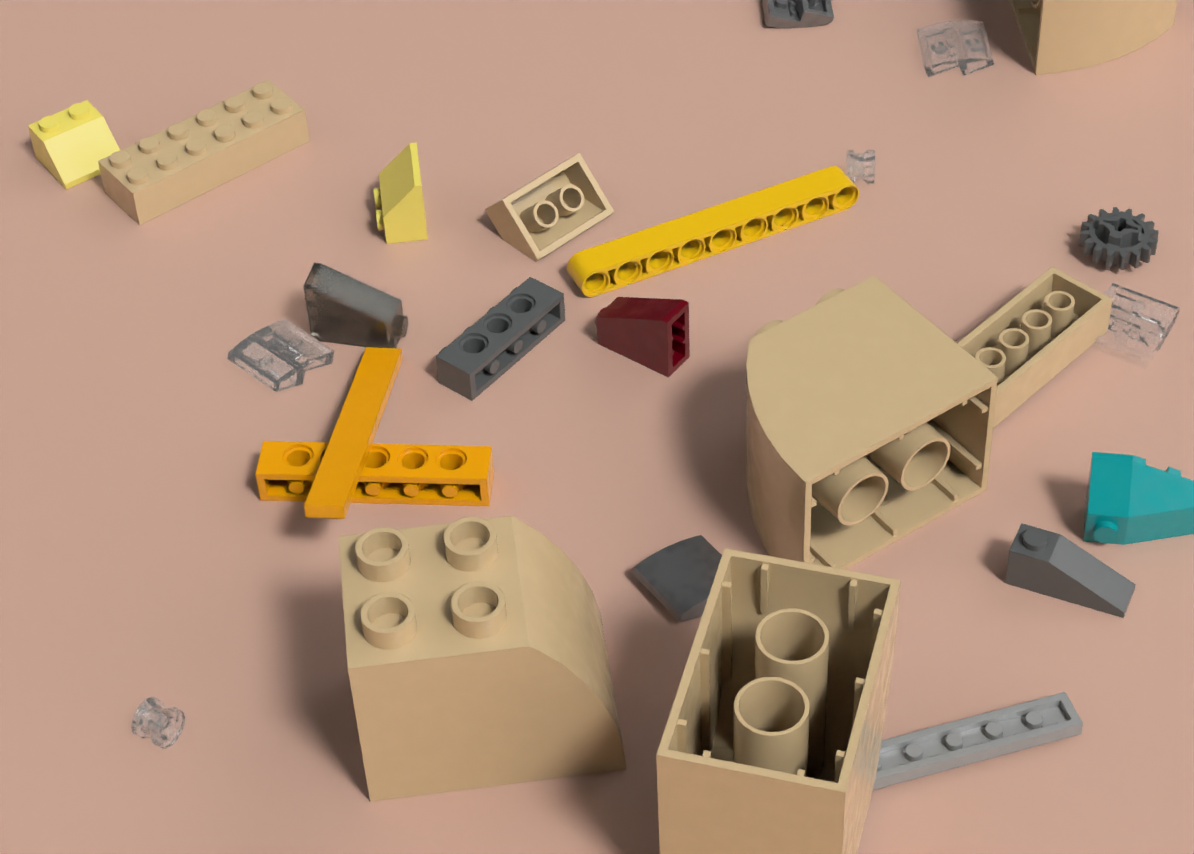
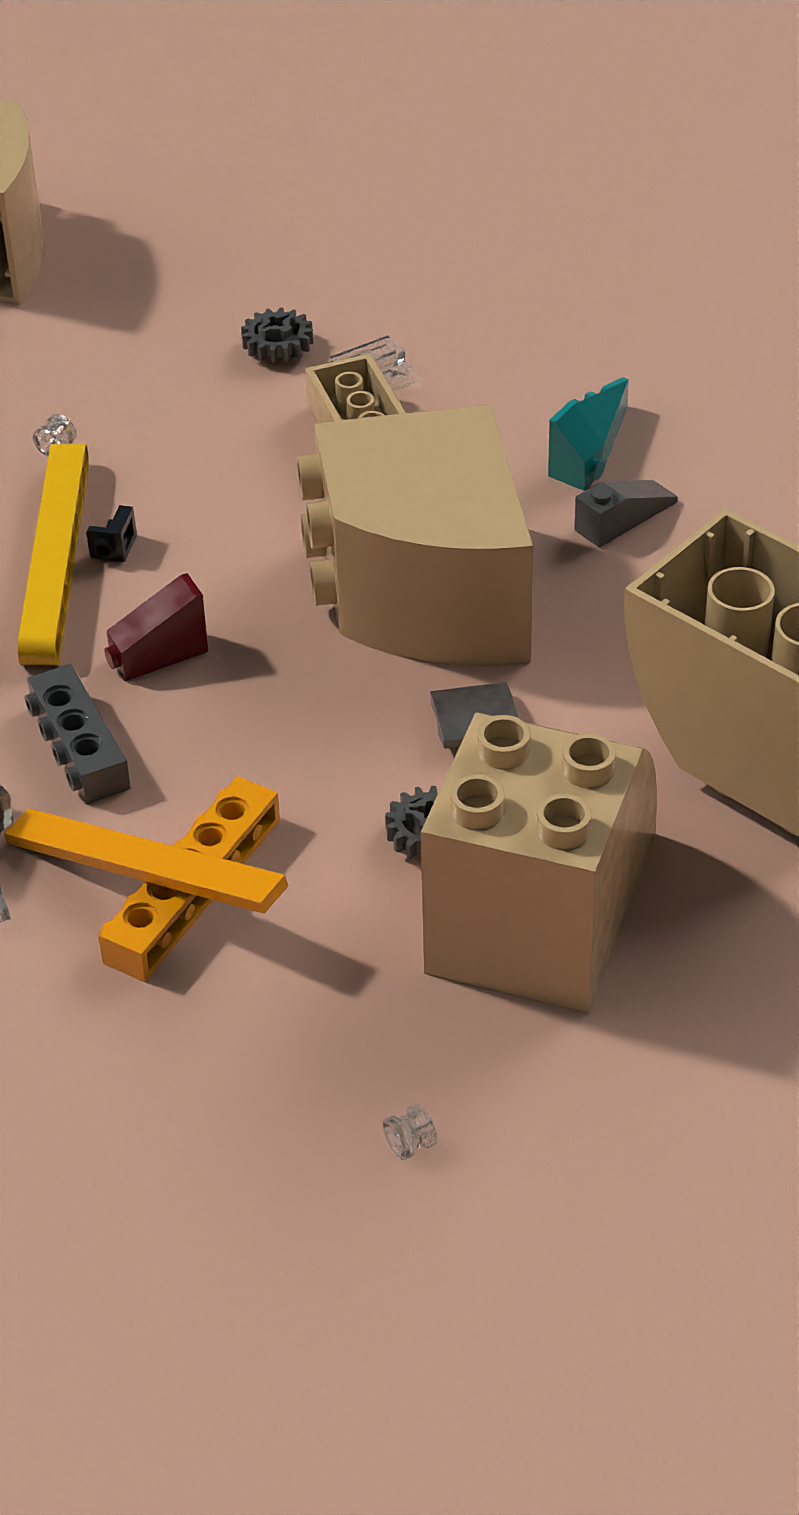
camera: 65 degrees left, 0 degrees up
none -> black bracket [86,505,137,562]

